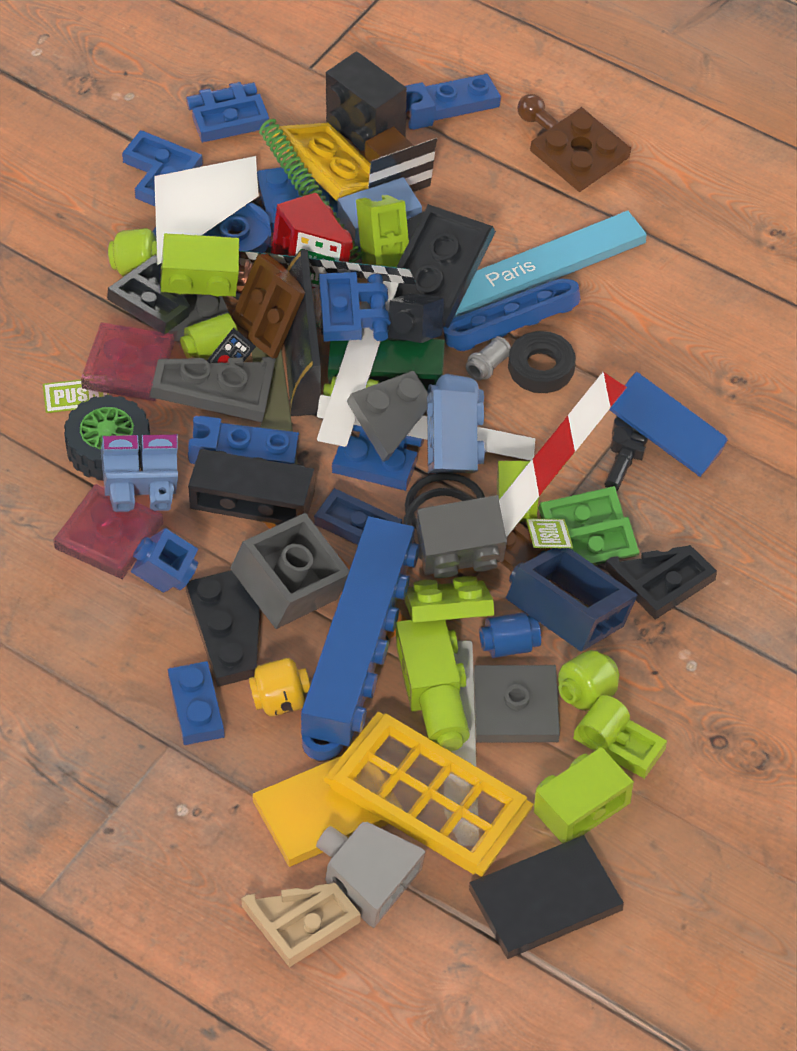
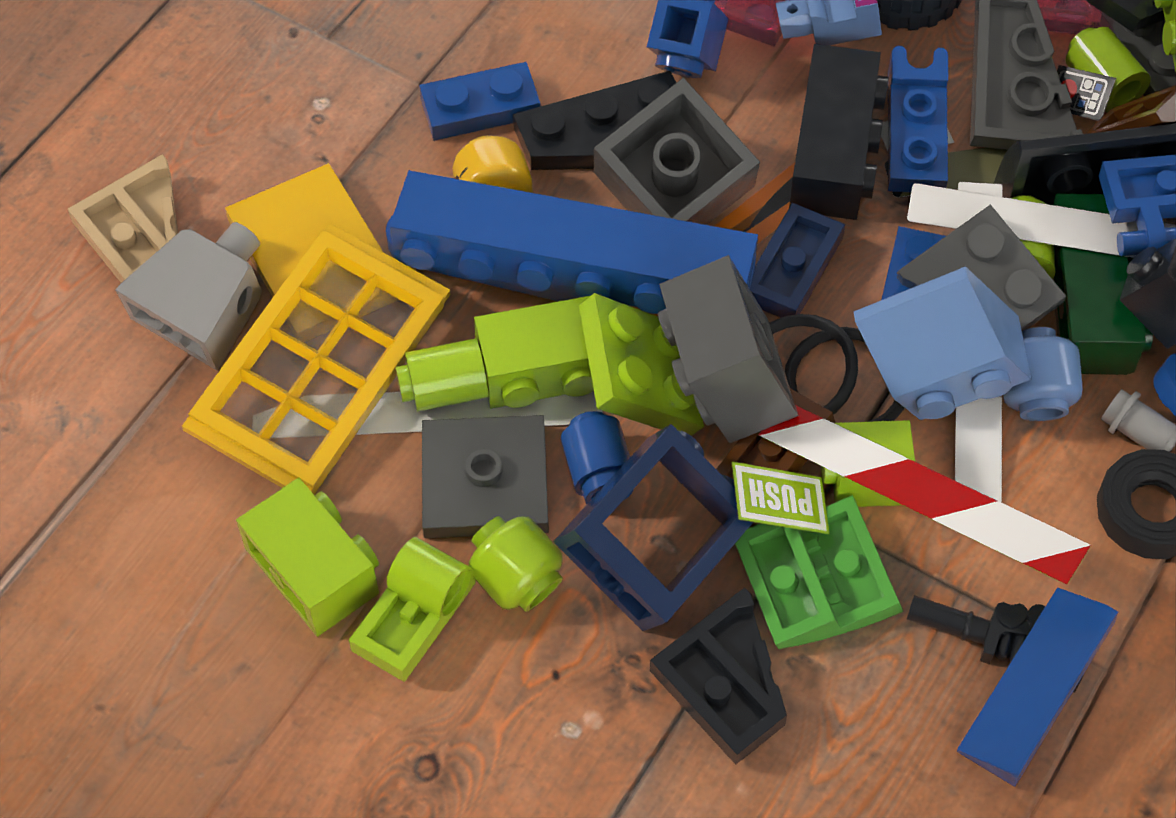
camera: 90 degrees right, 5 degrees up
black tile [469,835,624,959] -> none

